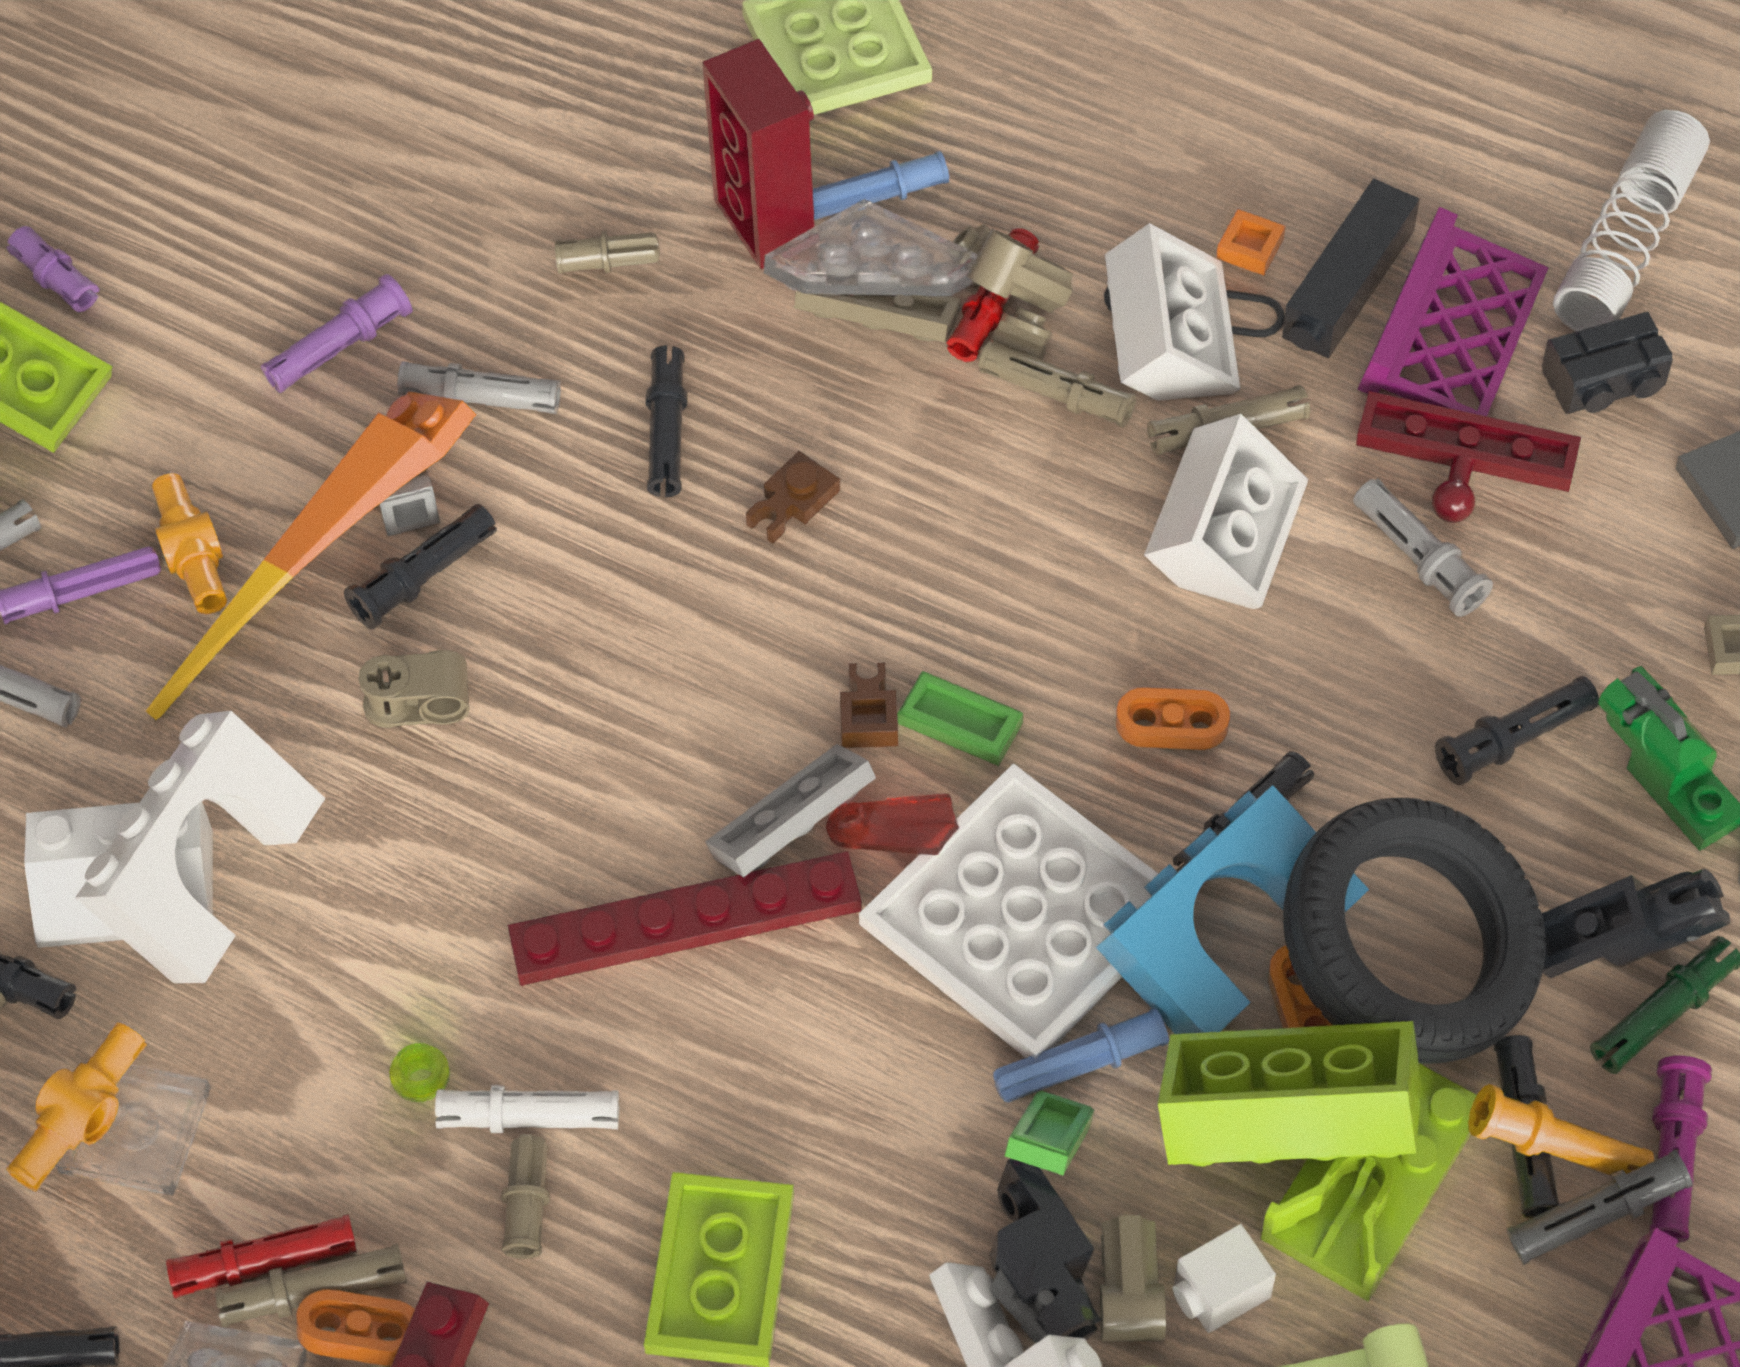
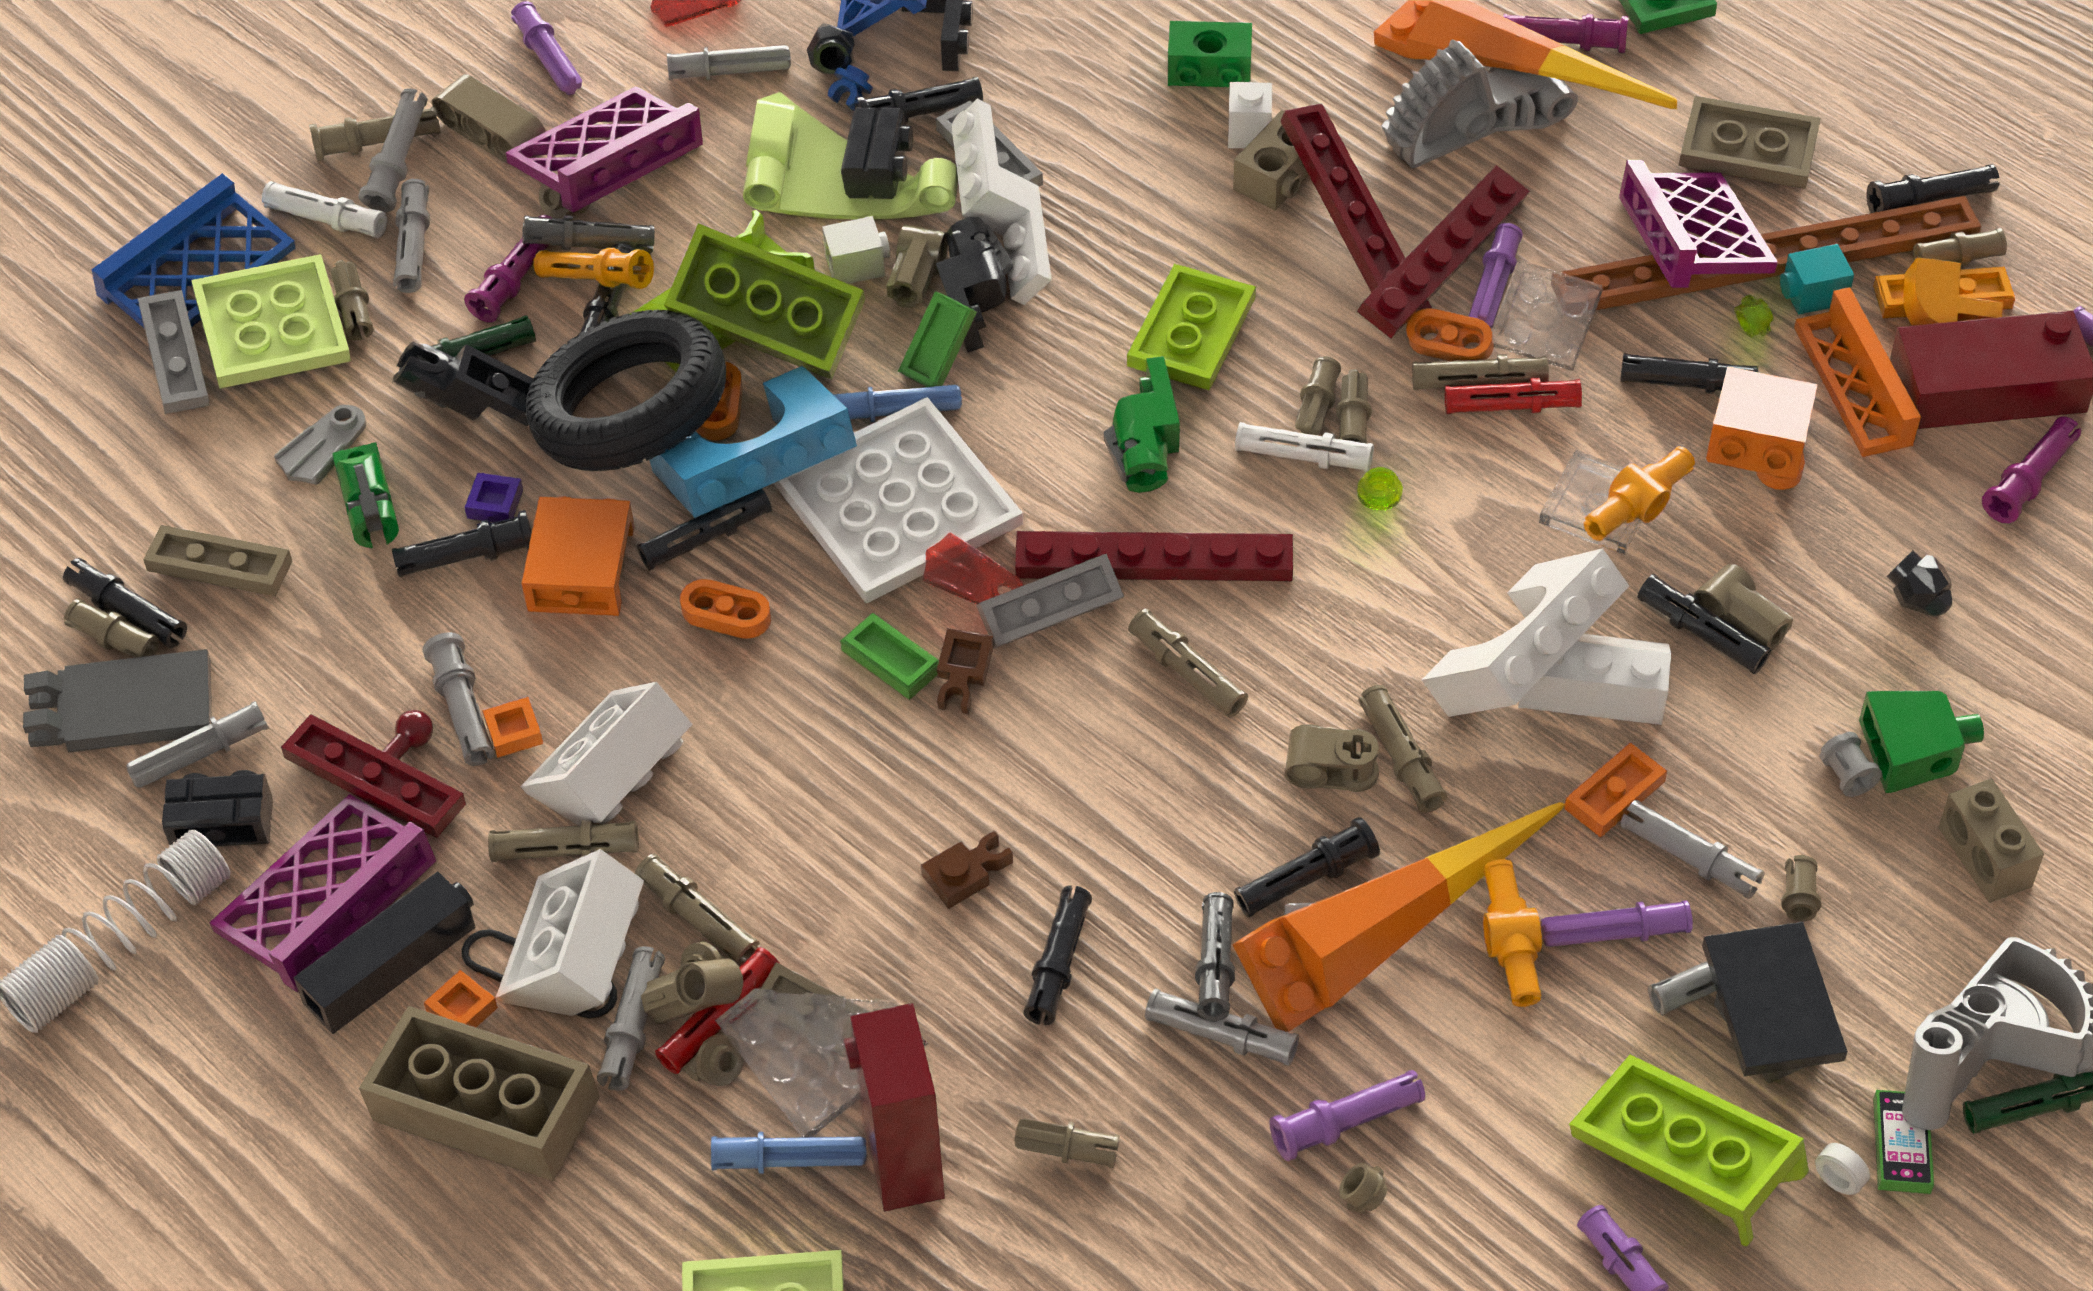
camera: 165 degrees left, 5 degrees down
none -> light grey axle [126,701,269,788]
none -> dark tan brick [359,1006,600,1181]
none -> dark purple plate [464,473,523,522]
none -> orange plate [482,697,543,758]
none -> orange panel [521,496,635,616]
none -> light grey pin [596,946,665,1091]
none -> green plate [1104,356,1180,493]
none -> dark tan pin [1128,609,1249,718]
none -> dark grey pin [1195,892,1235,1021]
none -> dark tan axle [1336,369,1372,444]
none -> dark tan plate [1339,1163,1387,1213]
none -> dark tan pin [1358,685,1448,813]
none -> orange plate [1564,742,1667,838]

